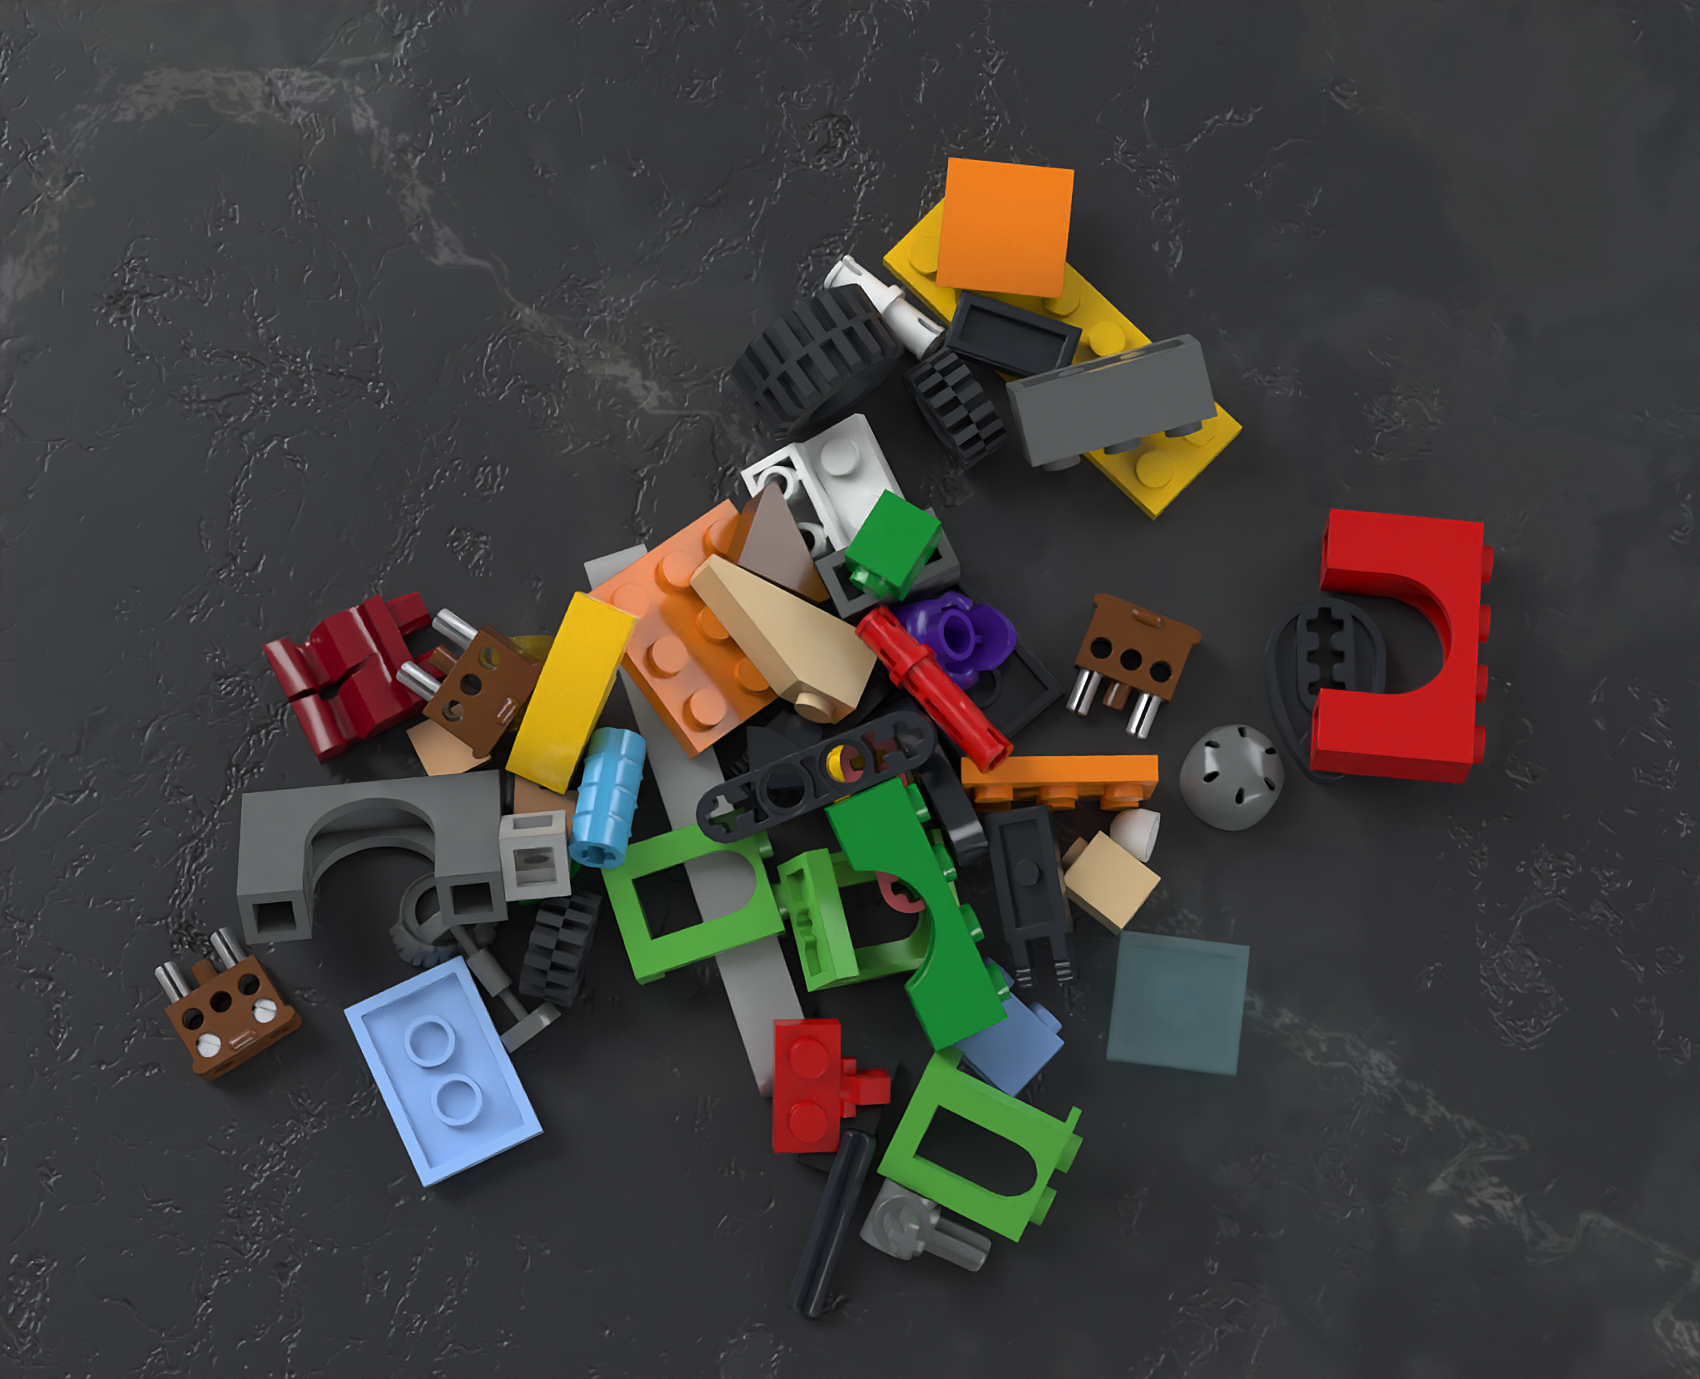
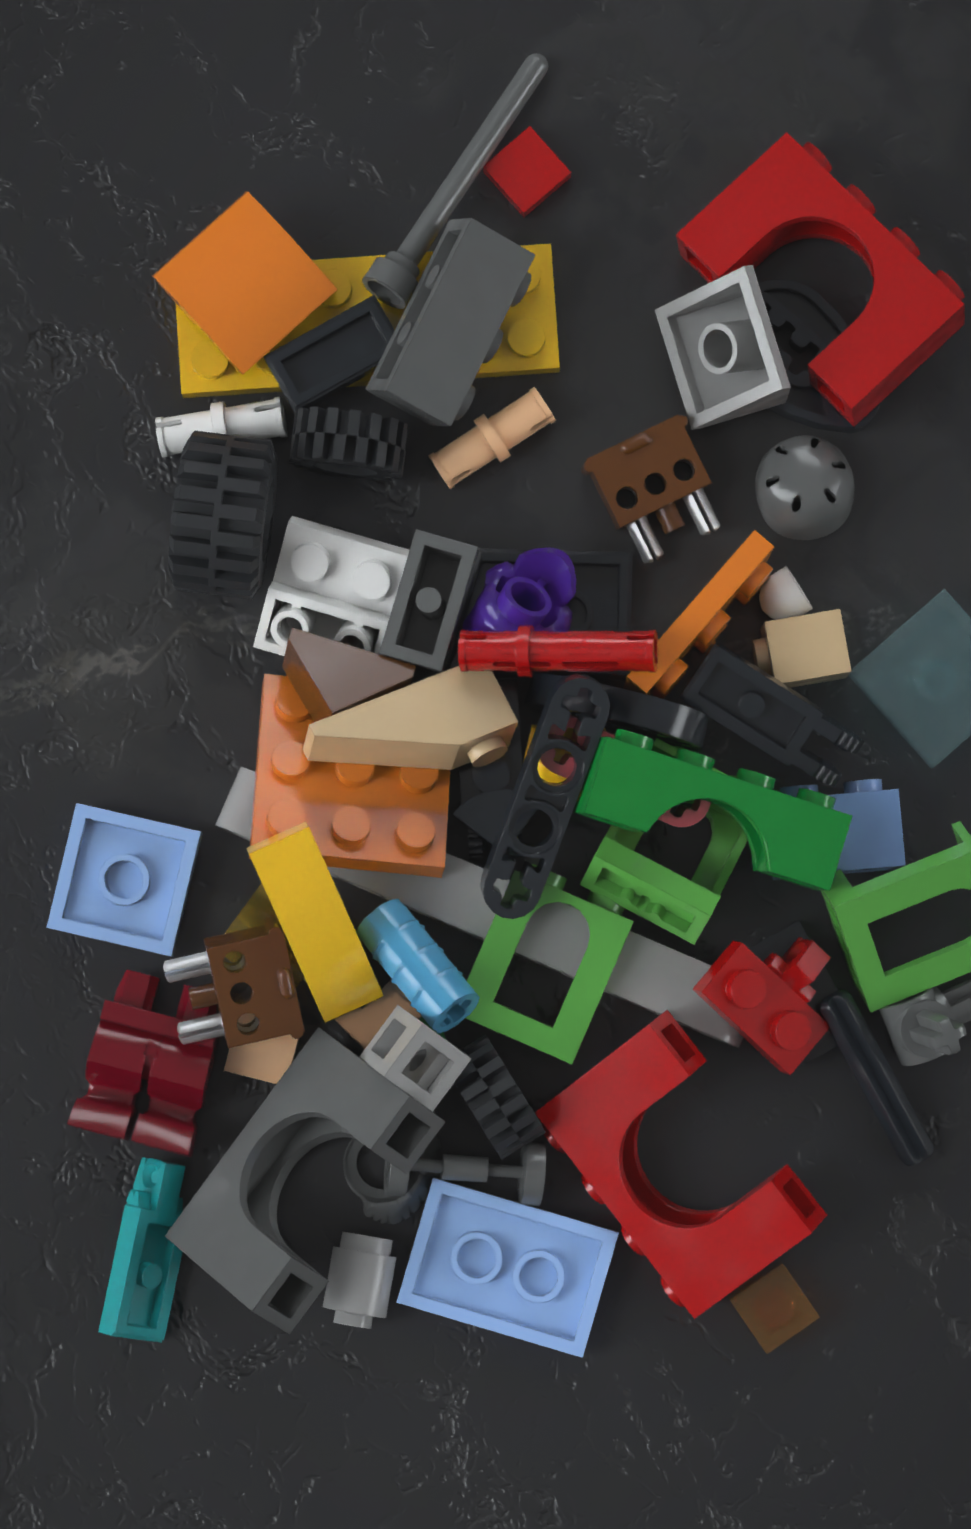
camera: 45 degrees left, 5 degrees up
reddish brown piece [155,927,303,1081] -> none
green brick [844,489,943,602] -> none
none -> light blue plate [46,803,203,957]
none -> teal hinge [98,1157,185,1343]
none -> light grey brick [323,1231,397,1329]
none -> dark grey piece [362,53,549,309]
none -> light nougat pin [428,387,556,490]
none -> red tile [483,126,571,218]
none -> red arch [535,1010,827,1319]
none -> light grey slope [655,265,791,430]
none -> clear orange plate [729,1263,820,1354]

